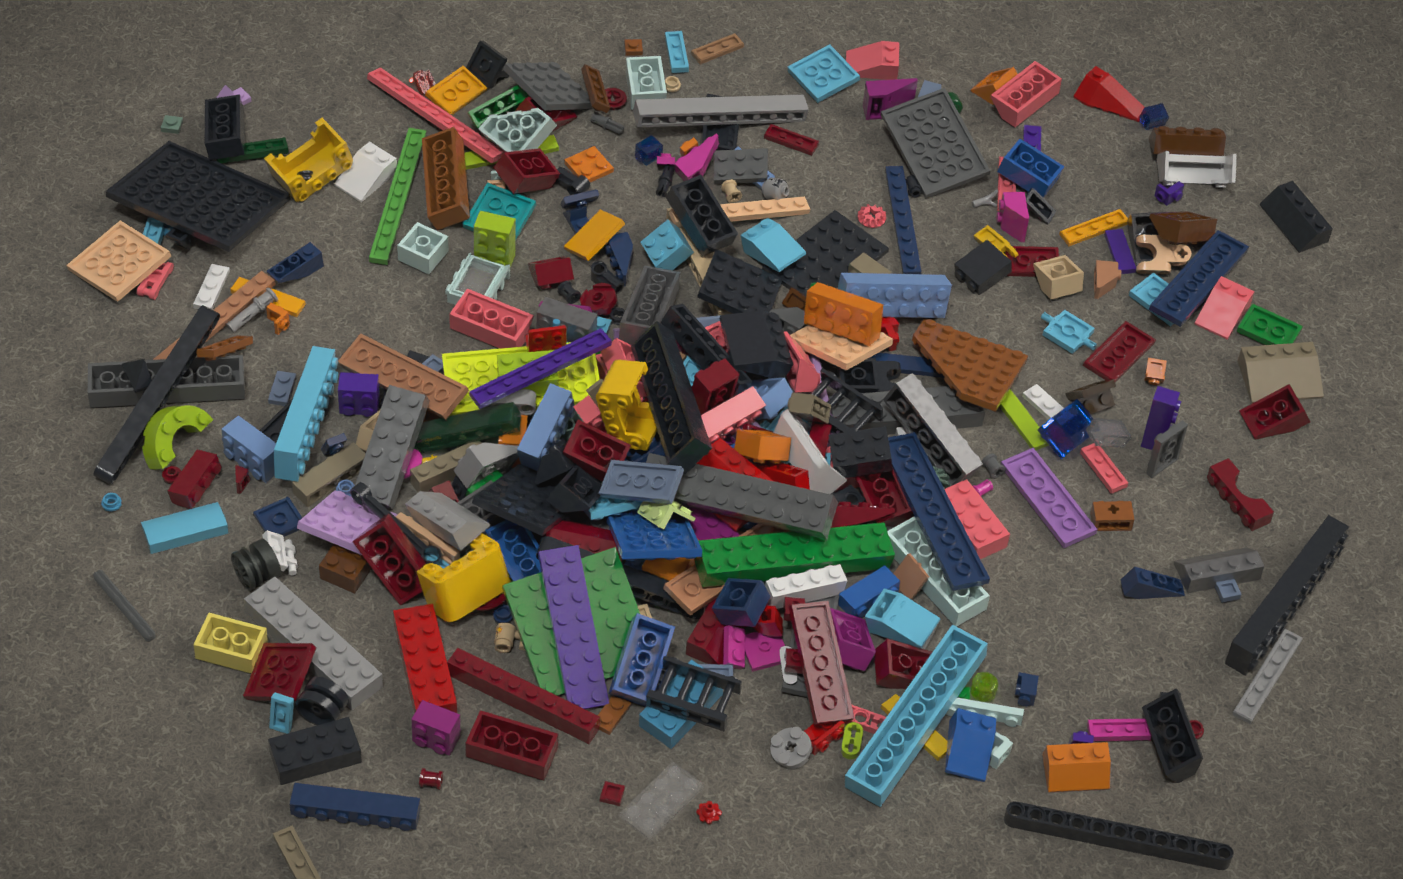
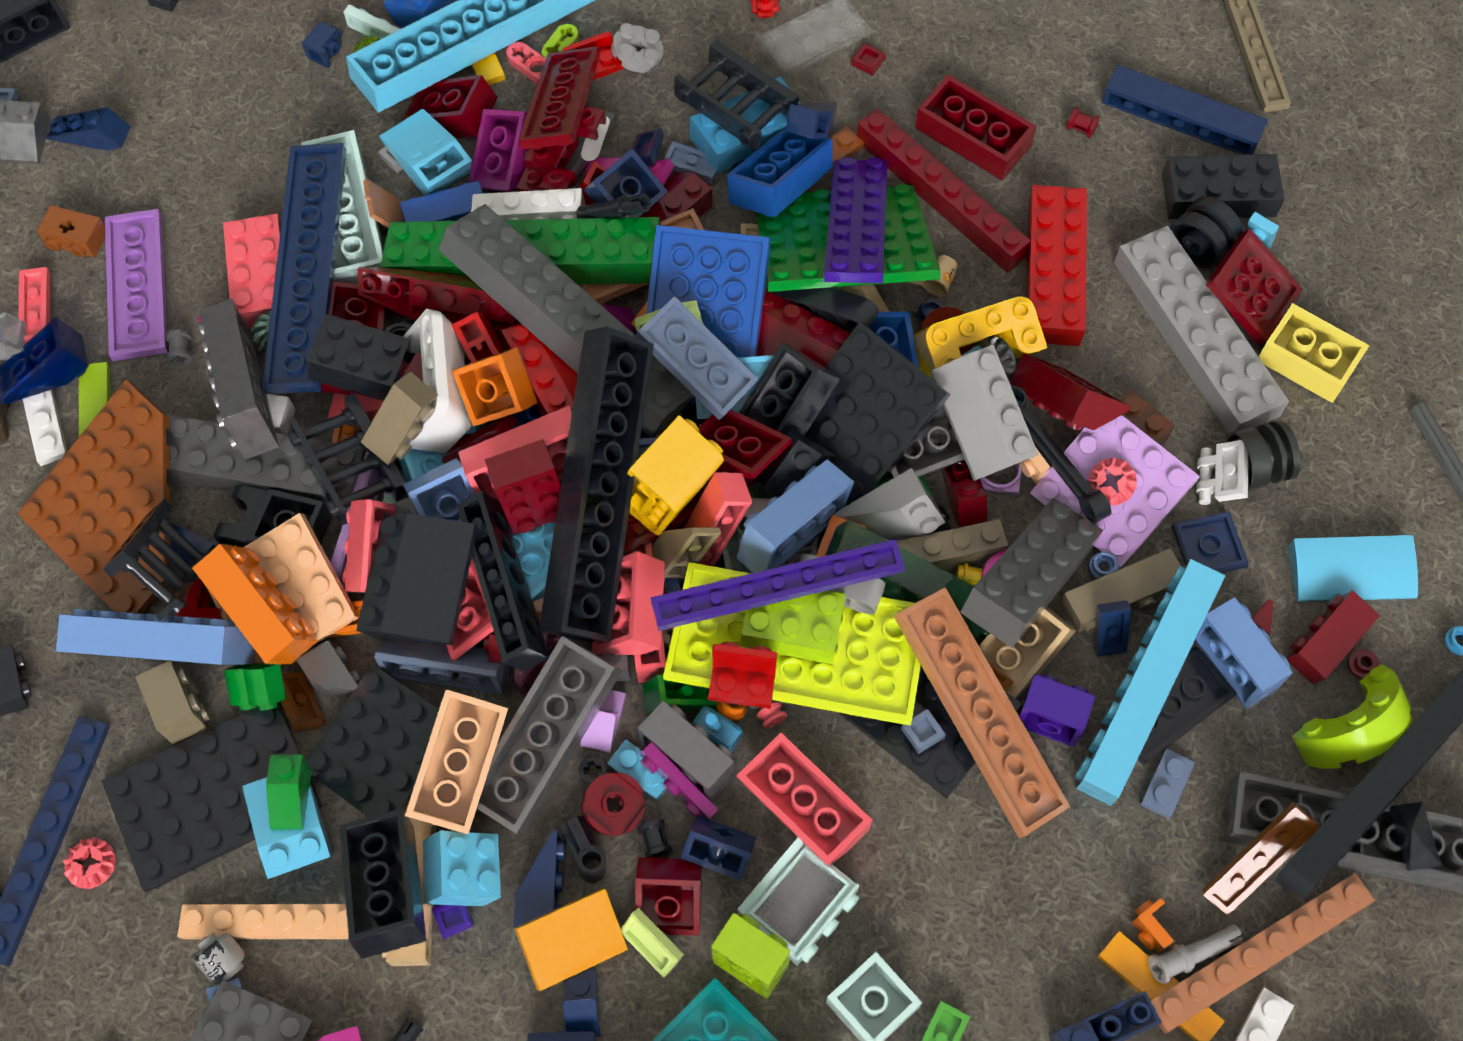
camera: 155 degrees left, 15 degrees up
magenta brick [411,700,461,756] -> none
tan bush [721,179,742,203] -> none
none -> black fence [103,499,217,620]
none -> green slope [266,754,312,830]
none -> light nougat brick [405,689,508,834]
none -> black pin [576,194,651,219]
none -> yellowish green tile [620,908,684,978]
none -> dark blue plate [632,128,664,167]
none -> dark blue brick [681,815,756,881]
none -> dark blue slope [786,102,838,139]
none -> coral gear [1088,457,1137,505]

